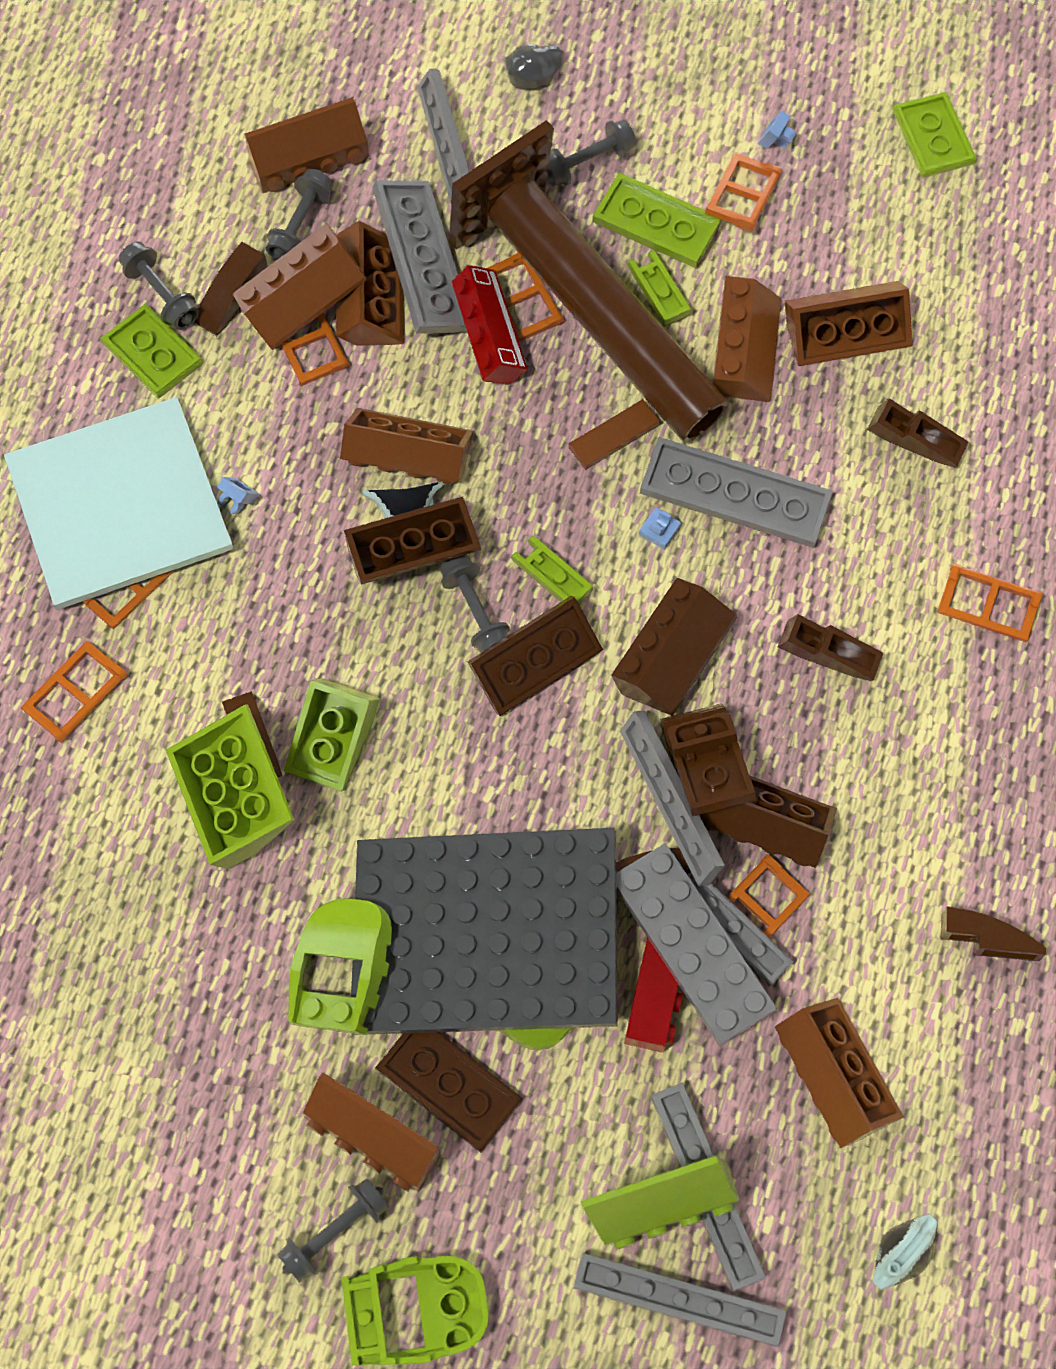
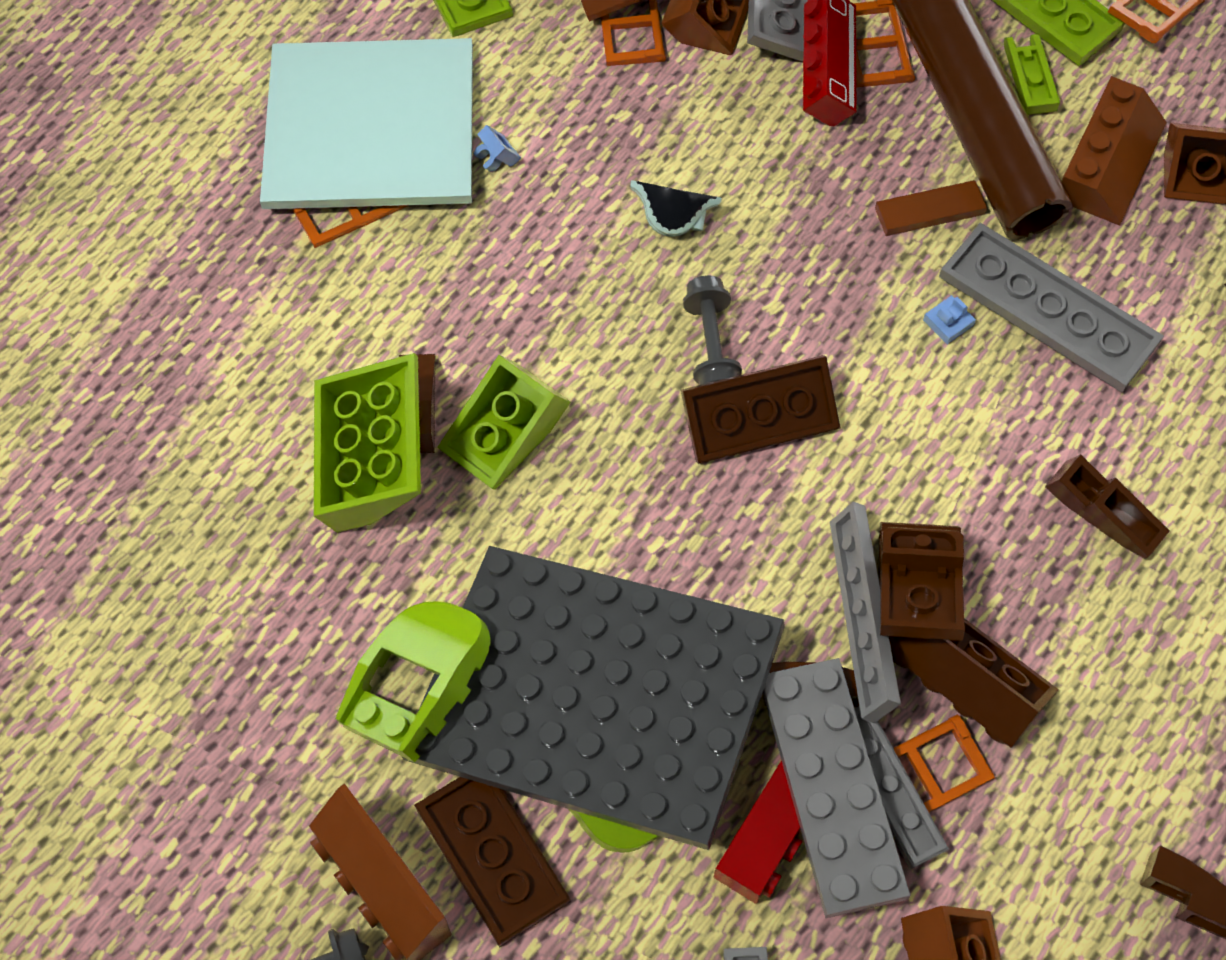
camera: 20 degrees right, 5 degrees down
orange window [21,641,128,743] -> none
dark orange slope [340,408,474,484] -> none
reddish brown slope [344,496,481,585] -> none
lime hinge [511,536,593,604] -> none
reddish brown slope [611,578,738,716] -> none

